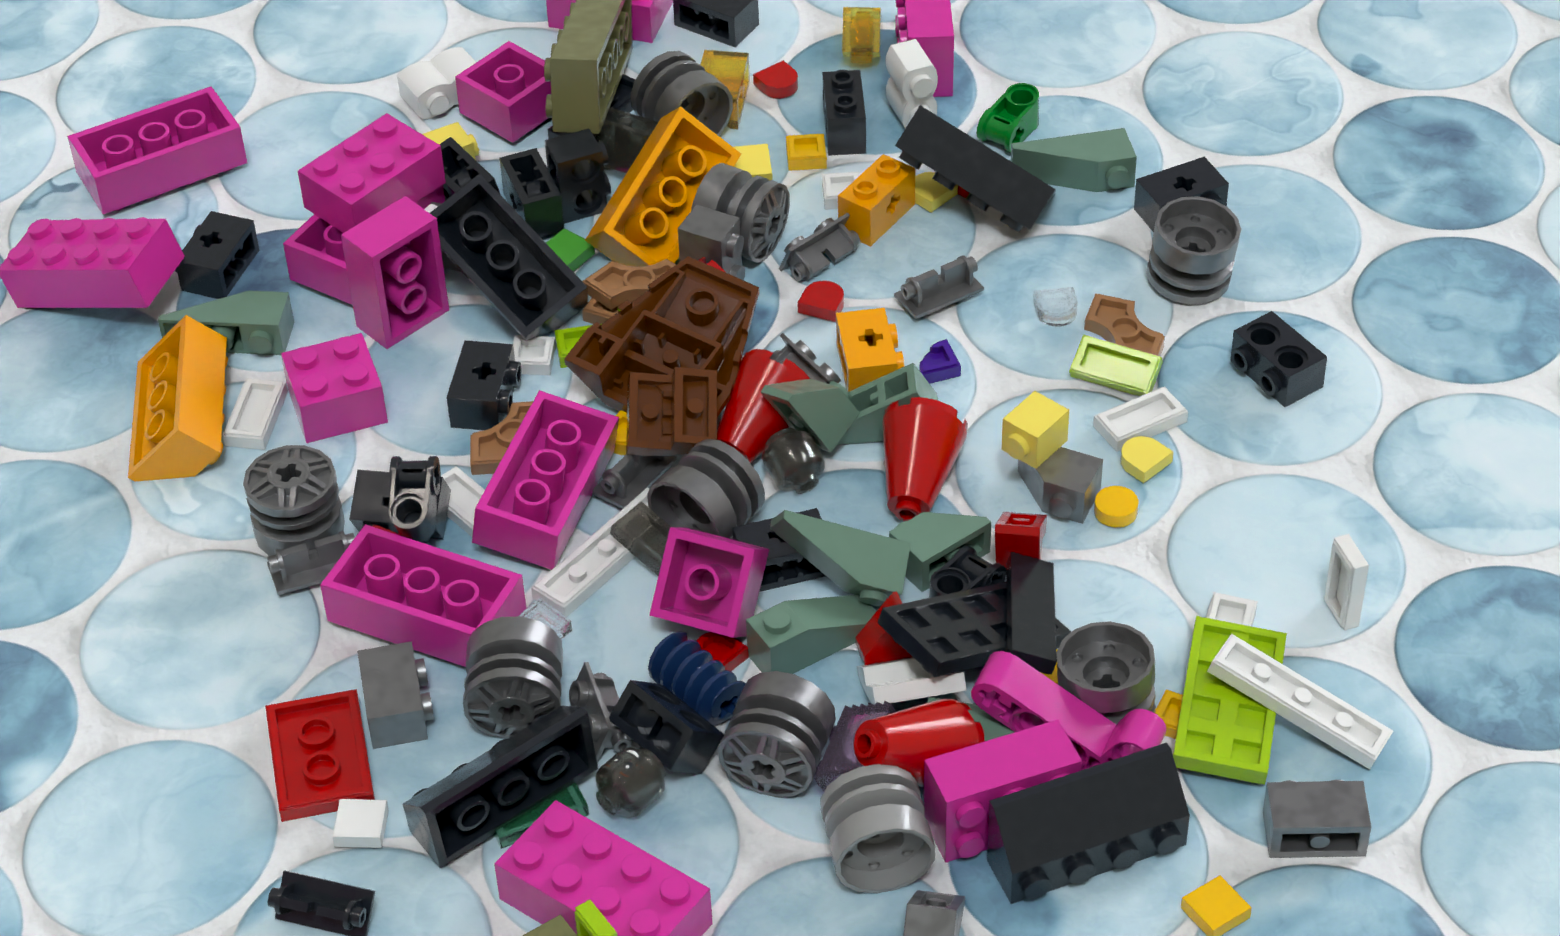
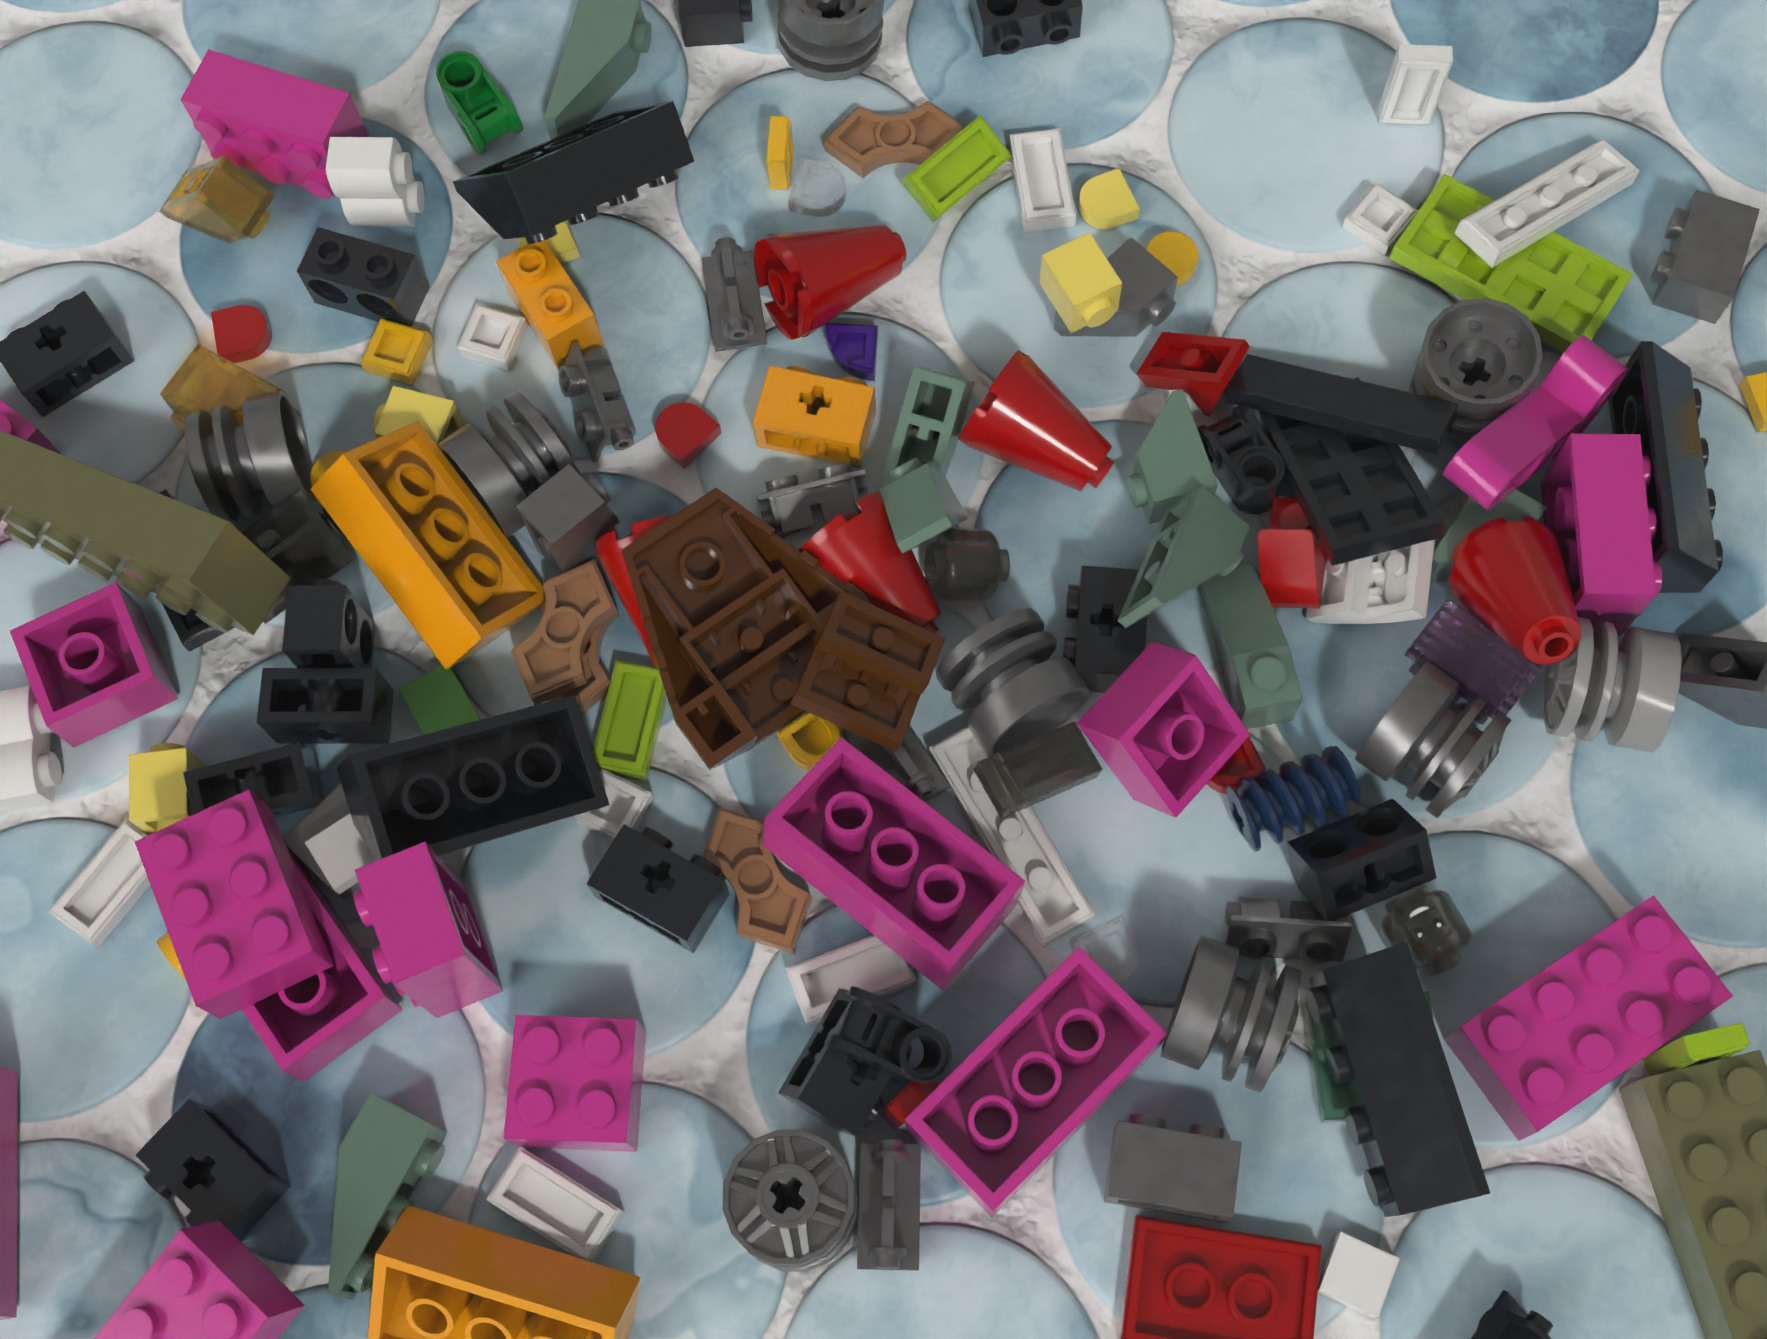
camera: 65 degrees left, 25 degrees up
none -> red cone [753,225,907,340]
none -> yellow tile [766,116,794,190]

